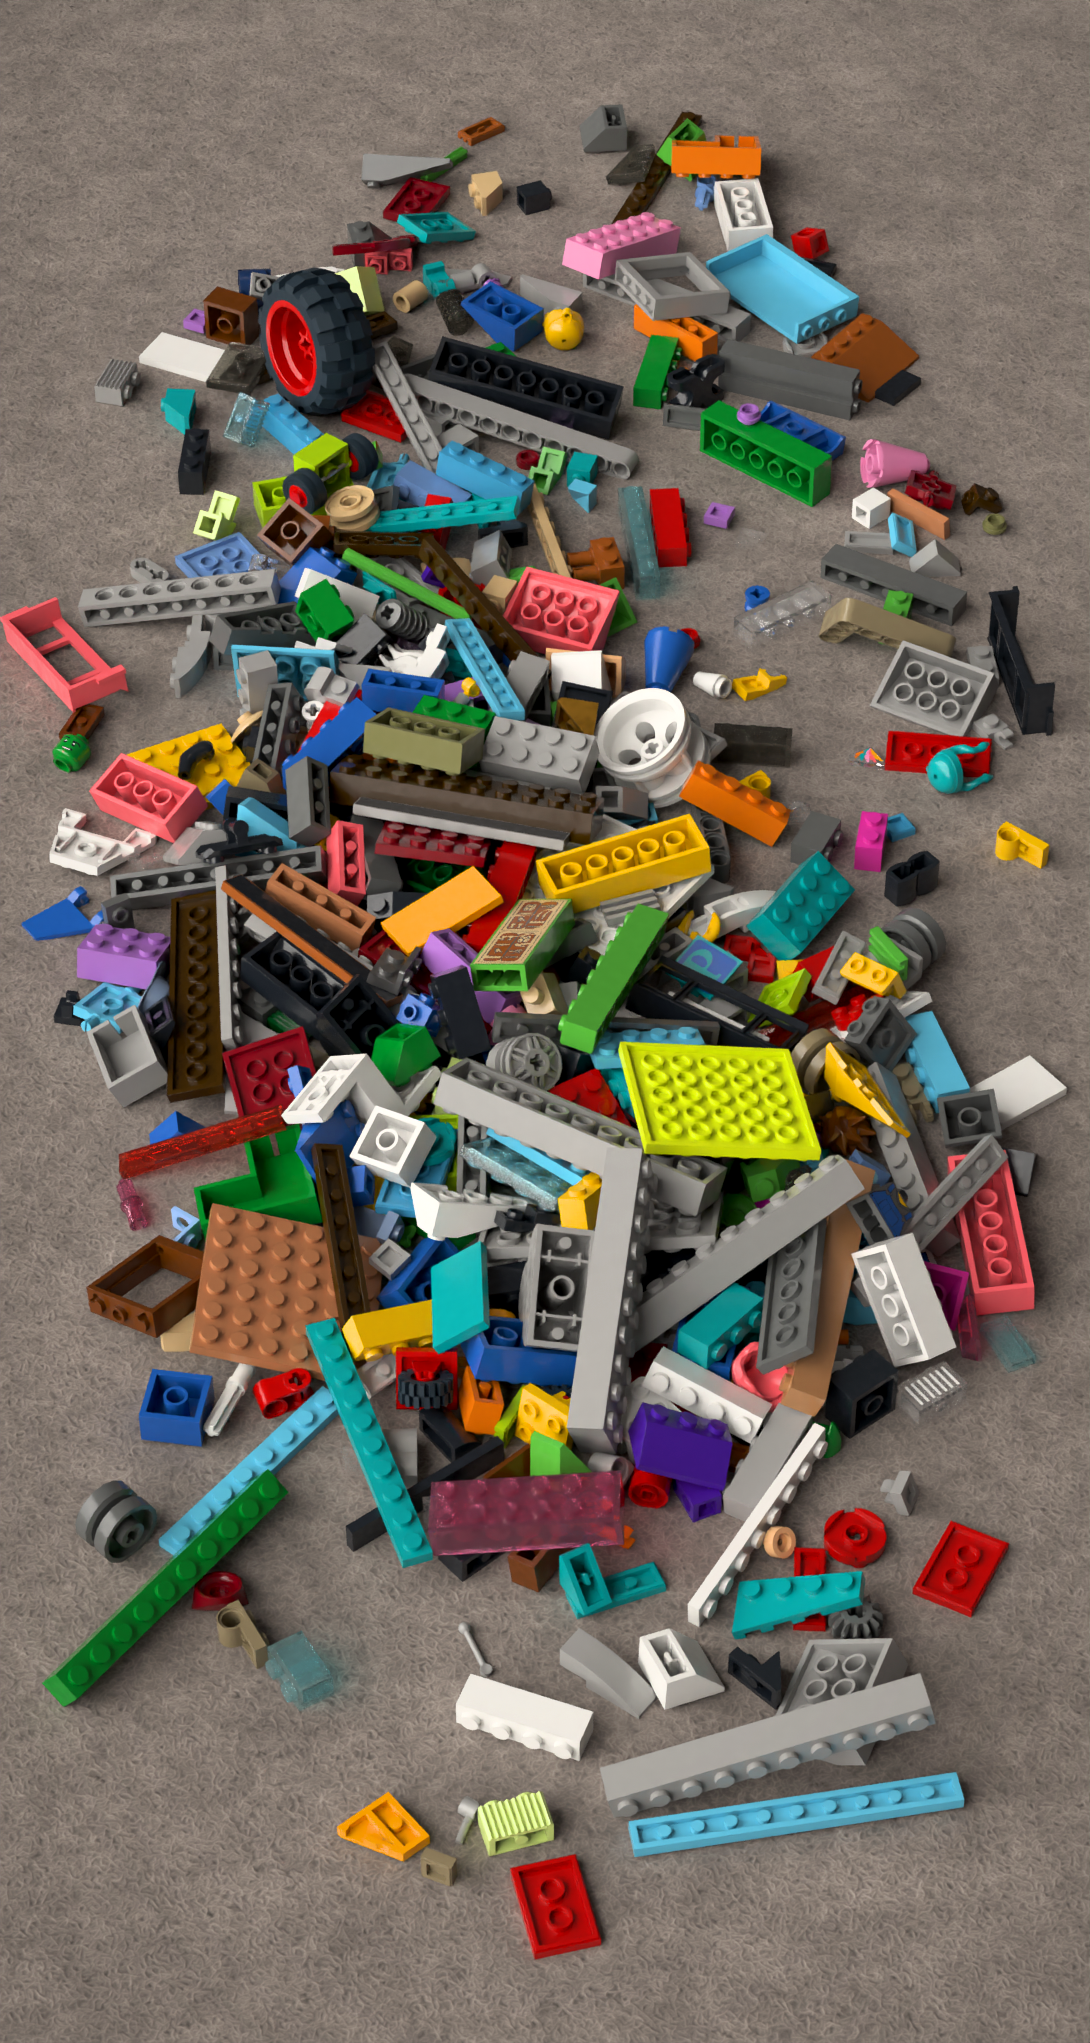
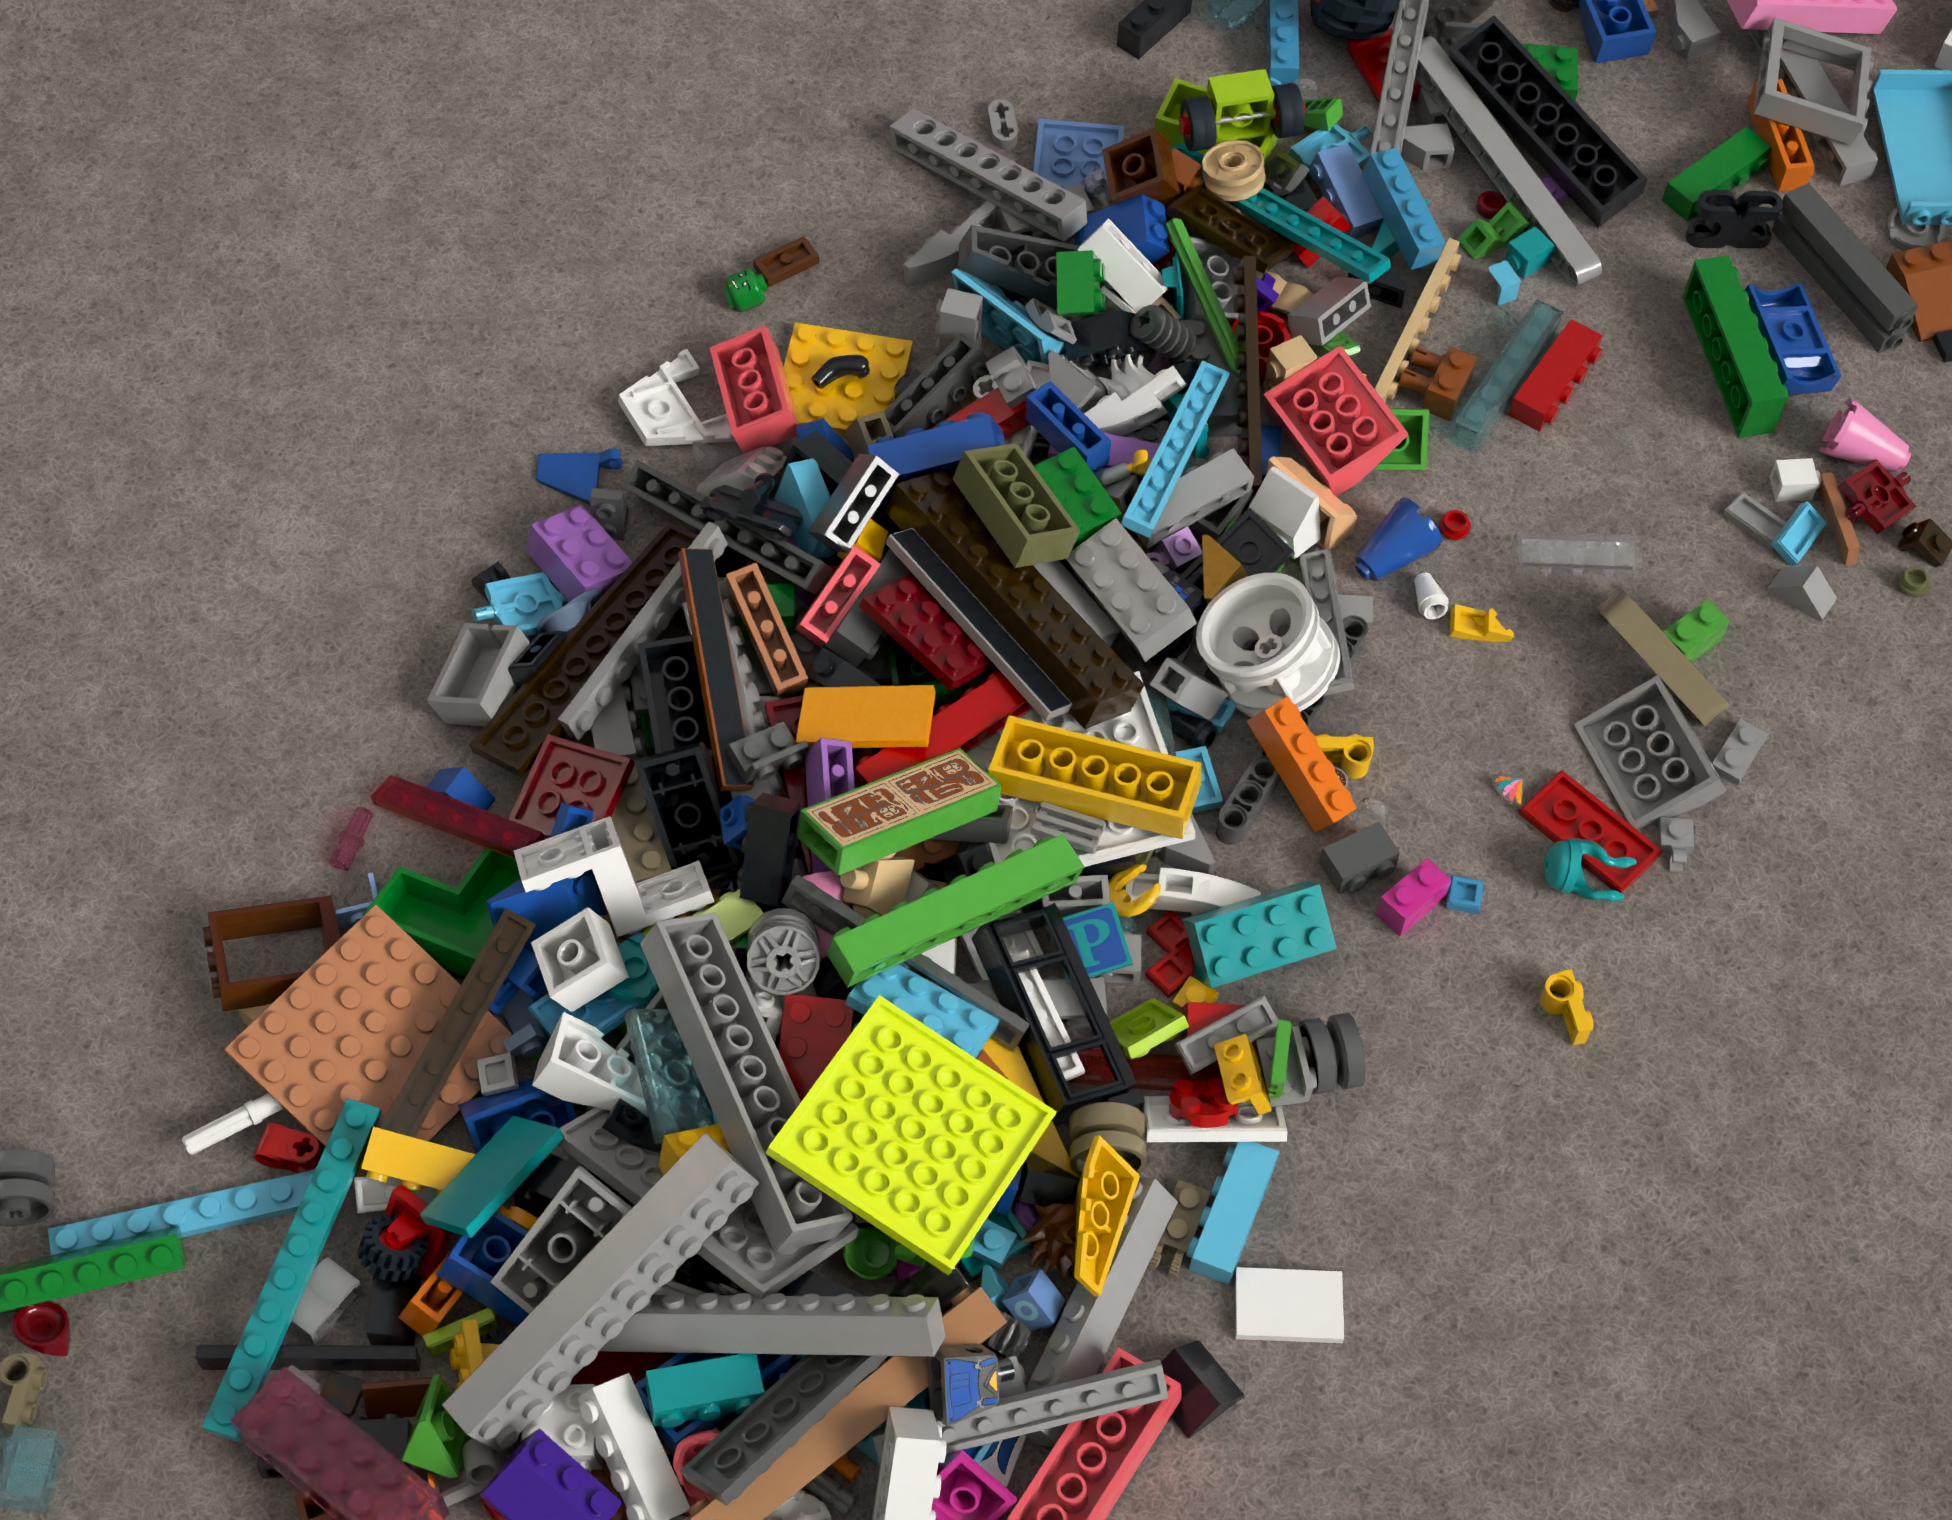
camera: 35 degrees right, 15 degrees up
coral piece [0,597,129,713] -> none
blue brick [139,1369,215,1447] -> none
yellowish green brick [193,490,240,541] -> none
tan dish [231,710,263,744] -> none
green slope [371,1023,440,1087] -> none
yellow hair [542,308,584,350] -> none
dark grey tile [662,403,706,431] -> none
medium lavender plate [704,502,735,529] -> none
clear smoke brick [712,723,793,768] -> none
medium lavender plate [737,403,761,425] -> none
blue wheel [744,585,770,616] -> none
dark grey brick [820,544,967,626] -> none
dark grey plate [844,996,917,1072] -> none
black brick [884,851,940,907] -> none
dark grey slope [937,1089,1003,1148] -> none
black piece [987,586,1055,736] -> none

